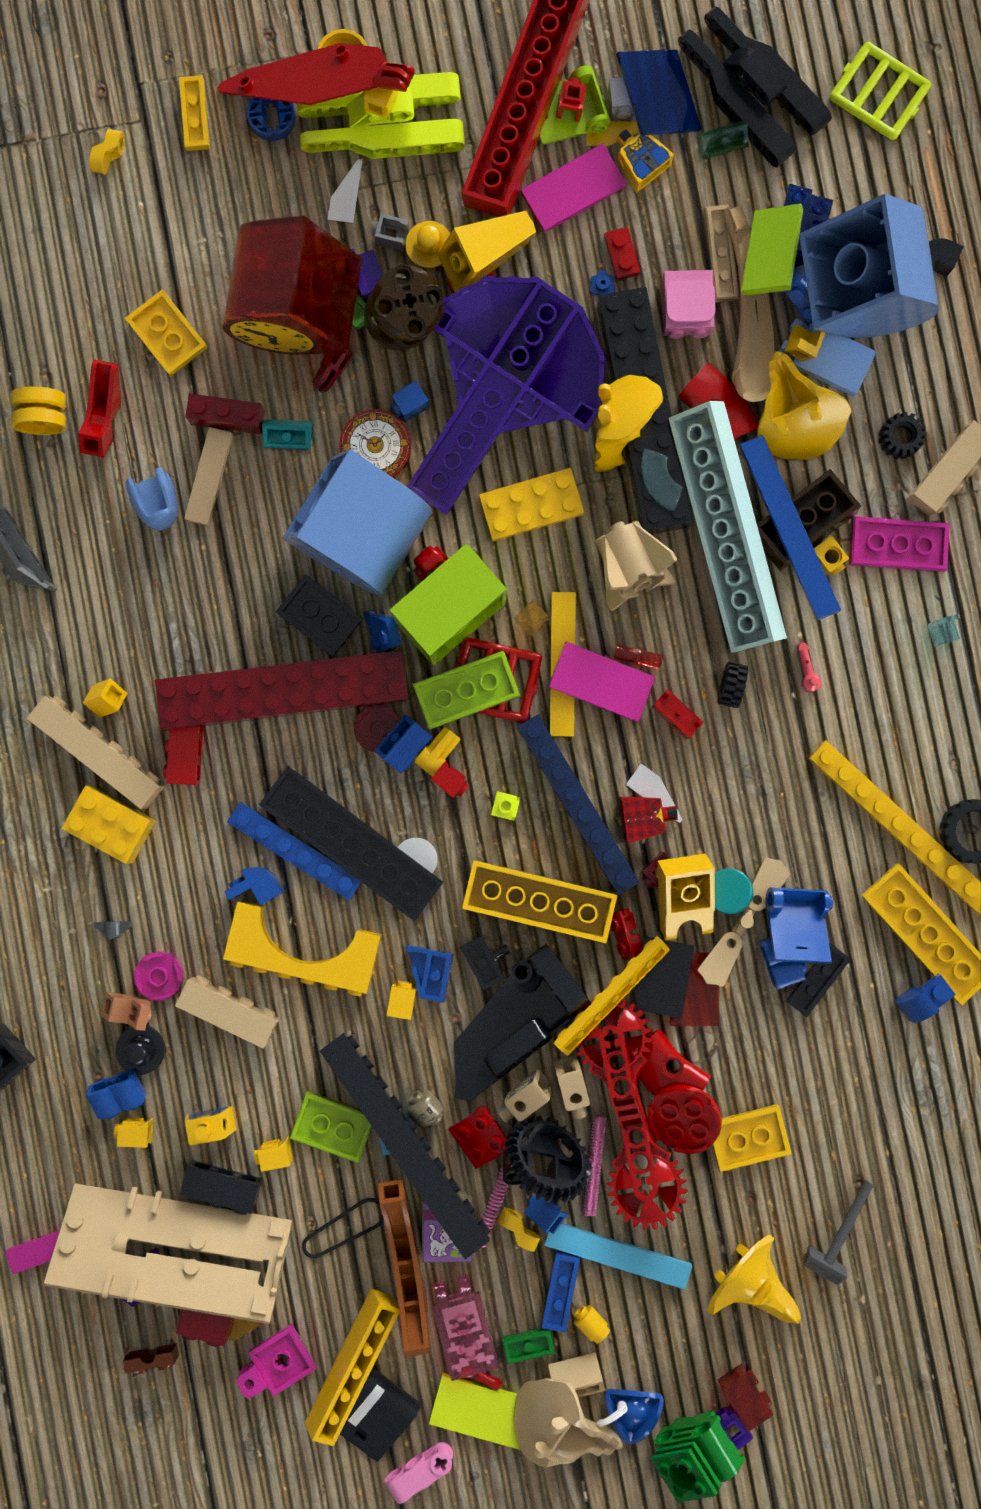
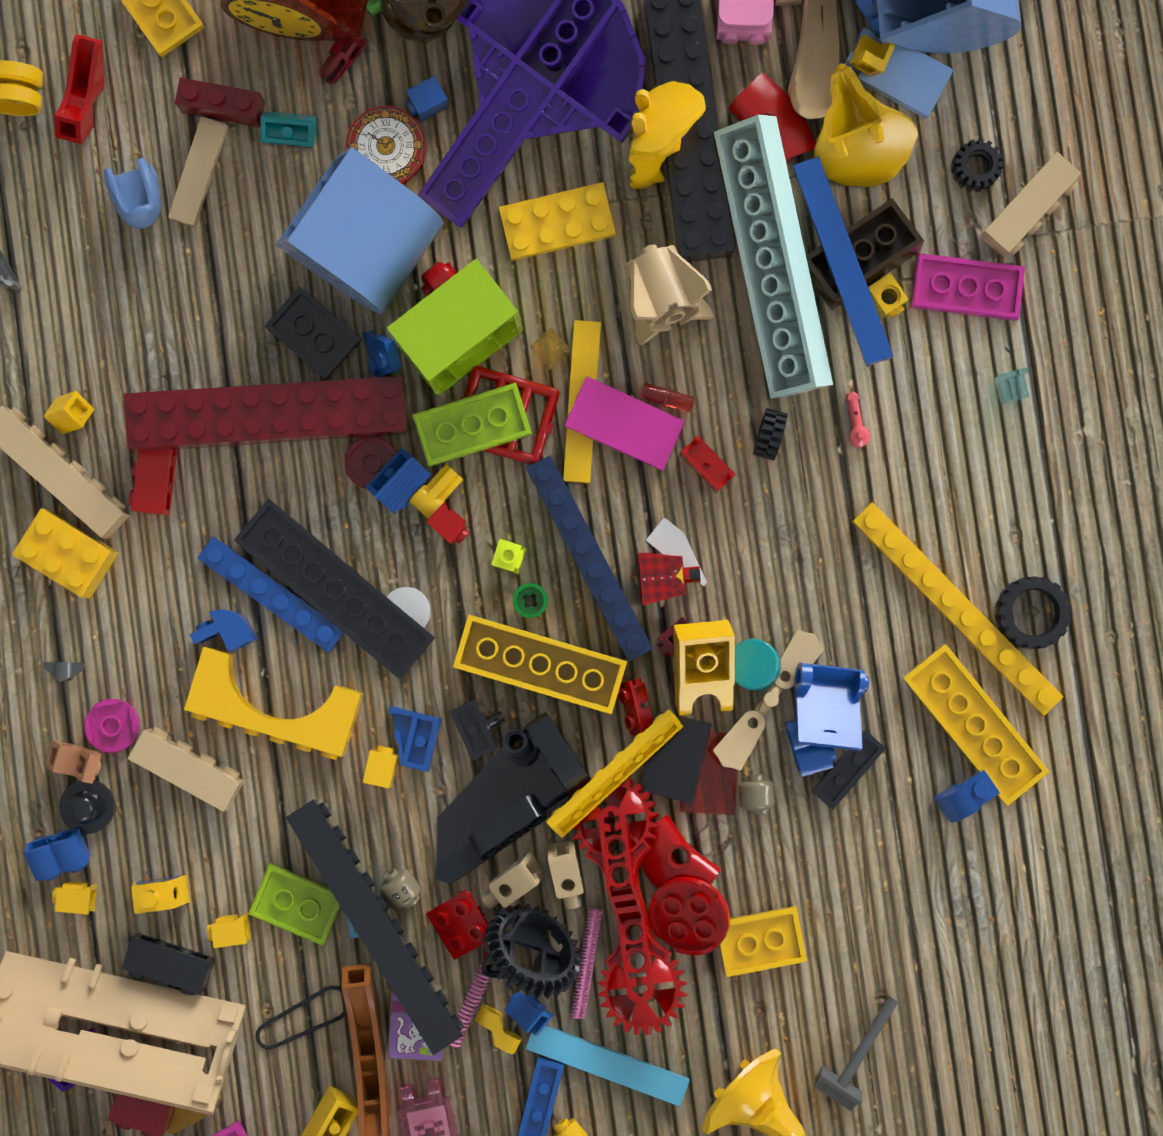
camera: 10 degrees right, 0 degrees up
clear light blue tile [641,448,683,512] -> none
none -> green piece [513,583,548,618]
none -> dark tan head [738,774,775,815]

